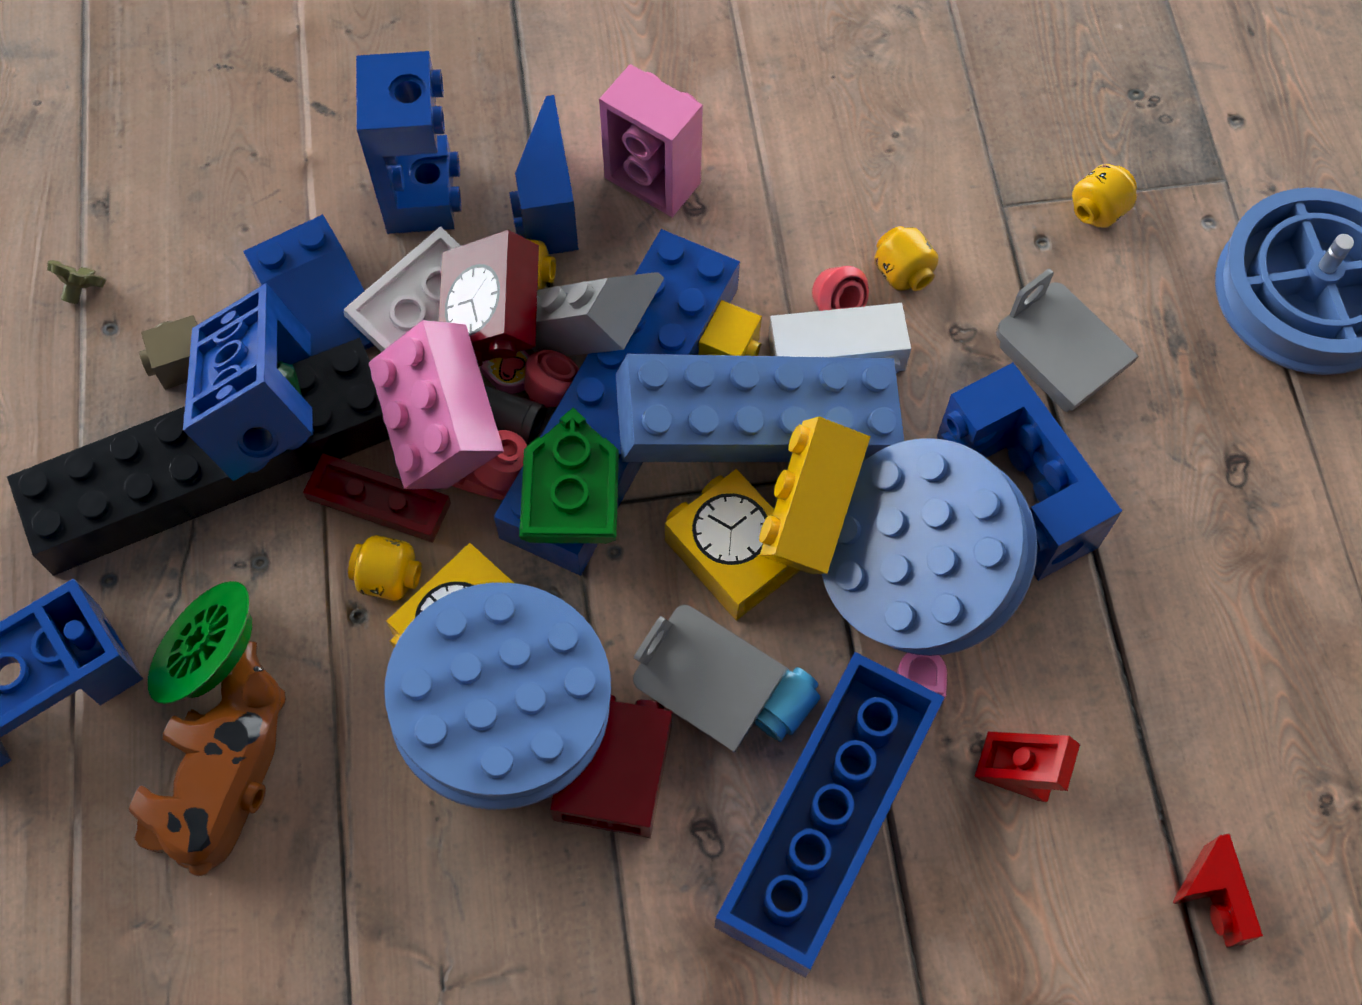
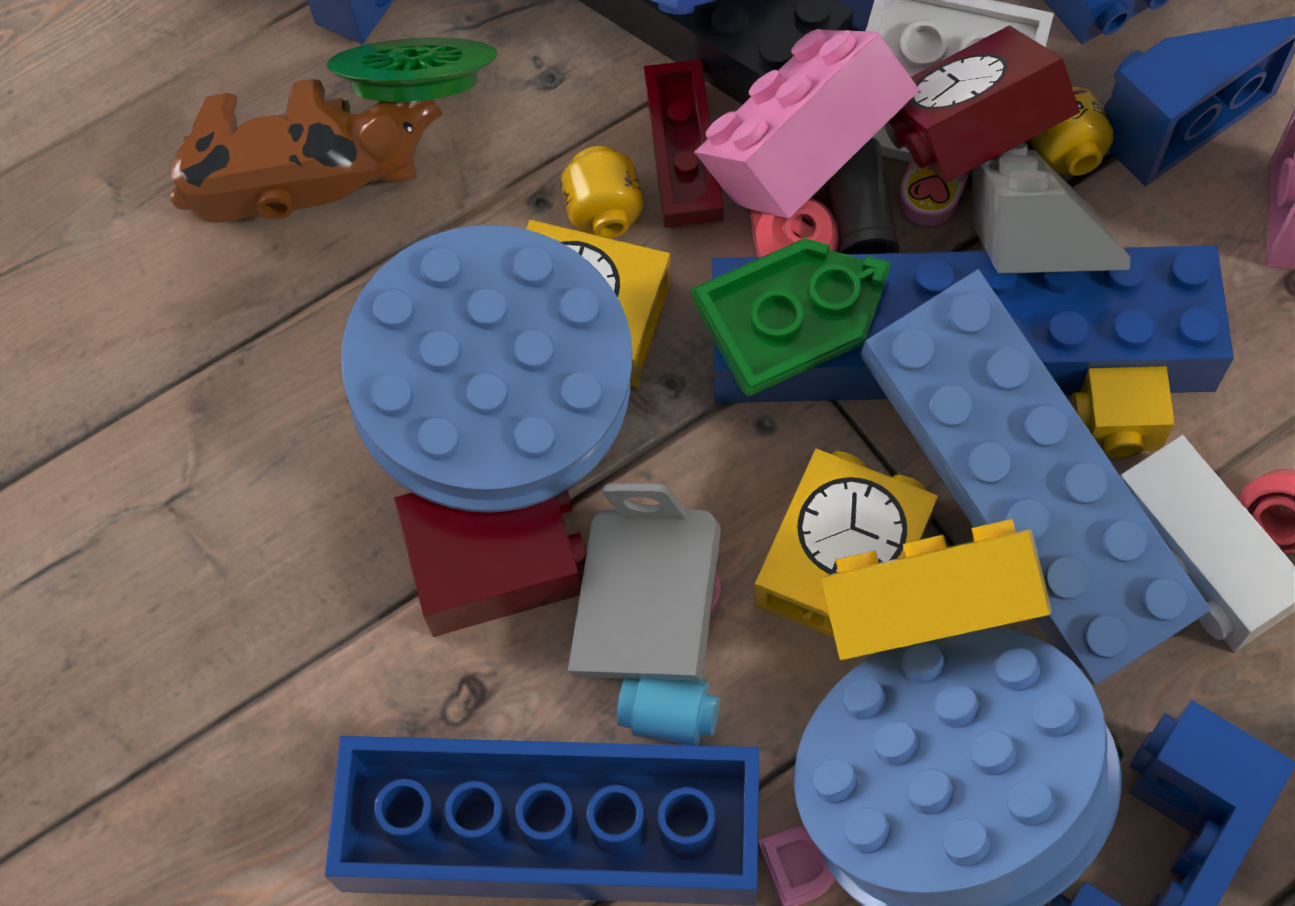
camera: 70 degrees right, 0 degrees up
coral cone [524,350,579,408] -> none

